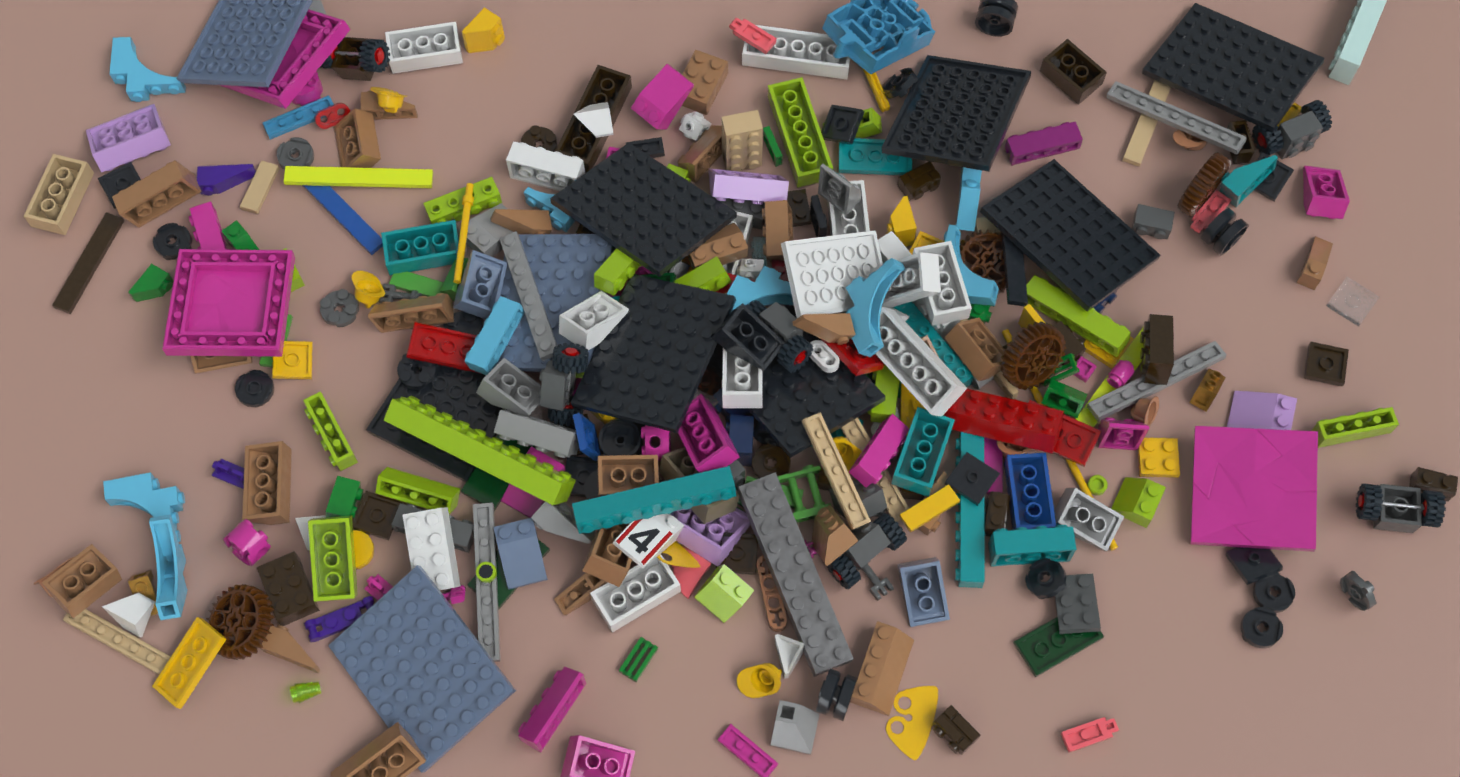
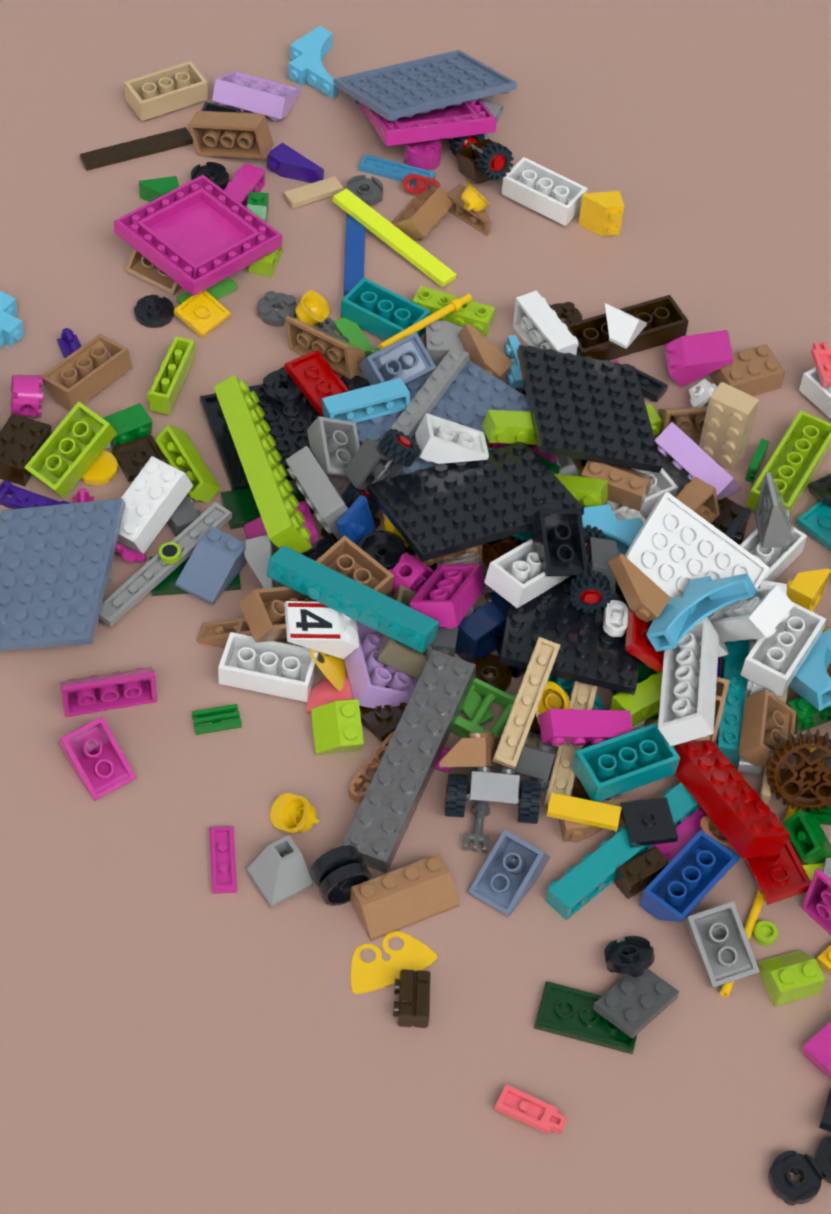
camera: 40 degrees right, 15 degrees down
white slope [774,634,804,679] -> none
teal brick [988,525,1077,567] -> none

